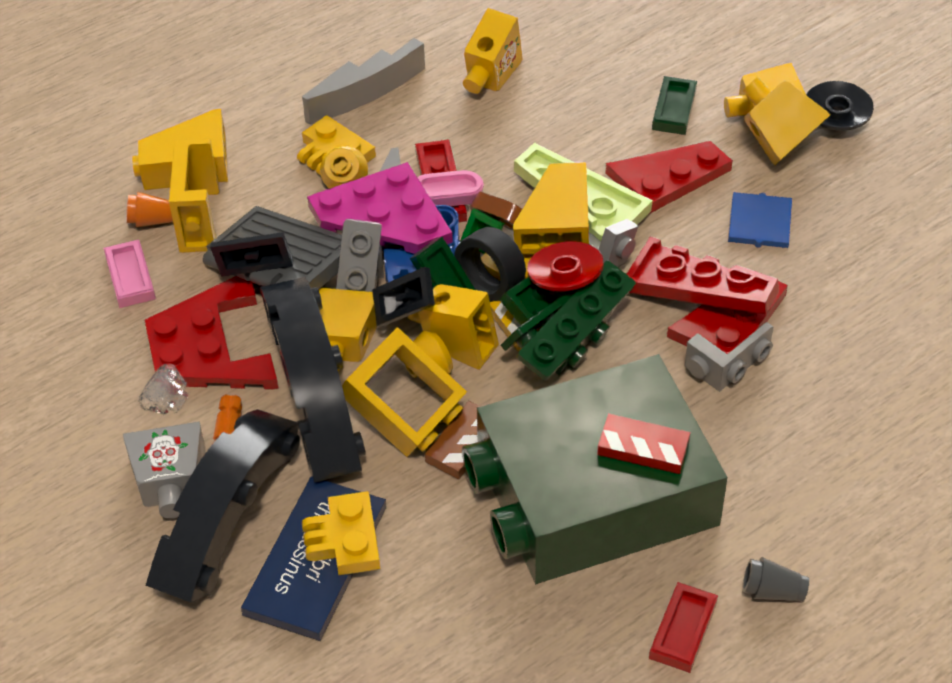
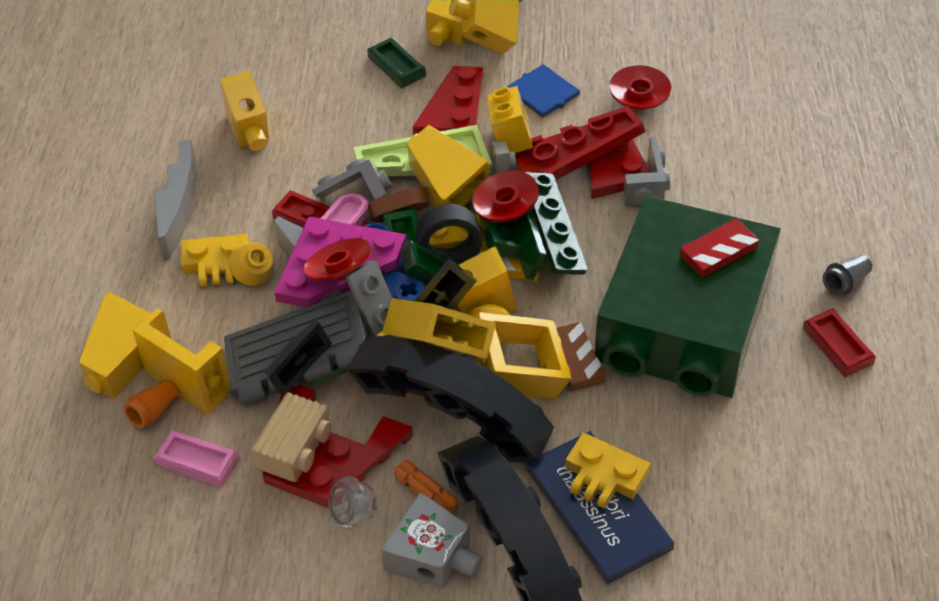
camera: 50 degrees left, 0 degrees up
none -> tan brick [251,392,332,482]
none -> red dish [303,238,371,281]
none -> light grey bracket [312,158,392,199]
none -> yellow slope [382,298,496,359]
none -> yellow brick [487,86,533,153]
none -> red dish [610,65,672,110]

